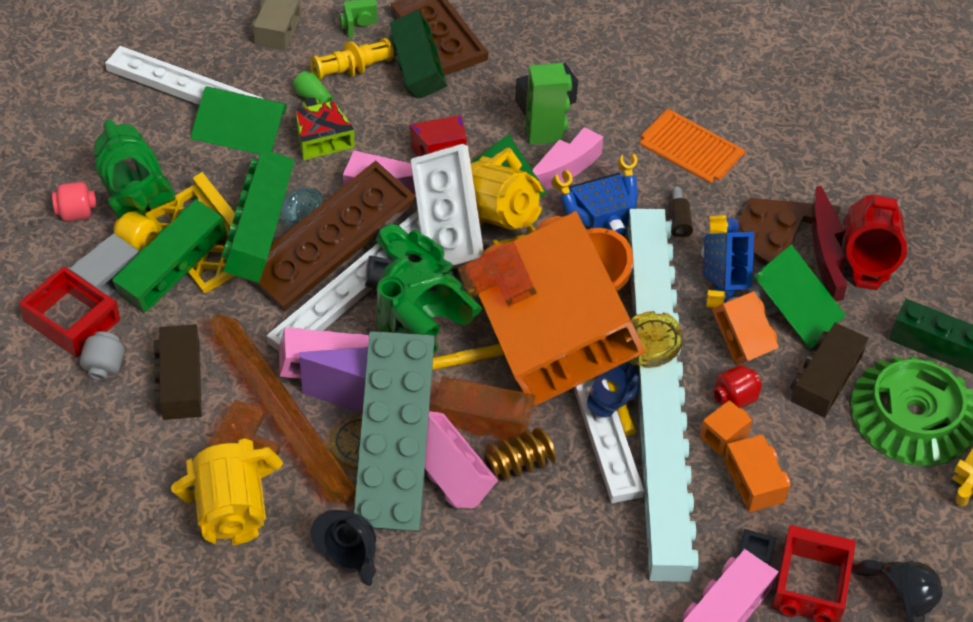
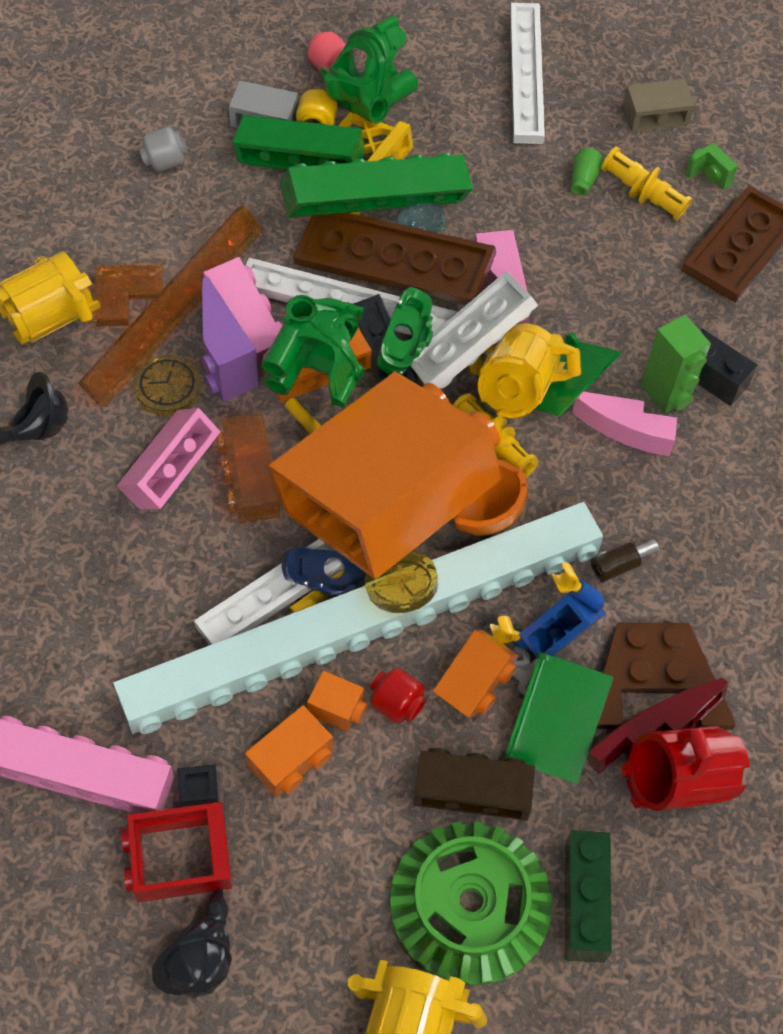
camera: 65 degrees right, 10 degrees up
red window [19,266,120,358] -> none
dark brown brick [154,324,202,420] -> none
green piece [190,86,287,155] -> none
torso [296,98,355,160] -> none
sand green plate [354,331,435,532] -> none
dark green brick [389,10,448,99] -> none
red torso [409,115,467,157] -> none
clear orange plate [458,241,537,307] -> none
pearl gold piece [484,427,556,486] -> none
blue torso [551,153,638,236] -> none
orange window [639,108,746,183] -> none

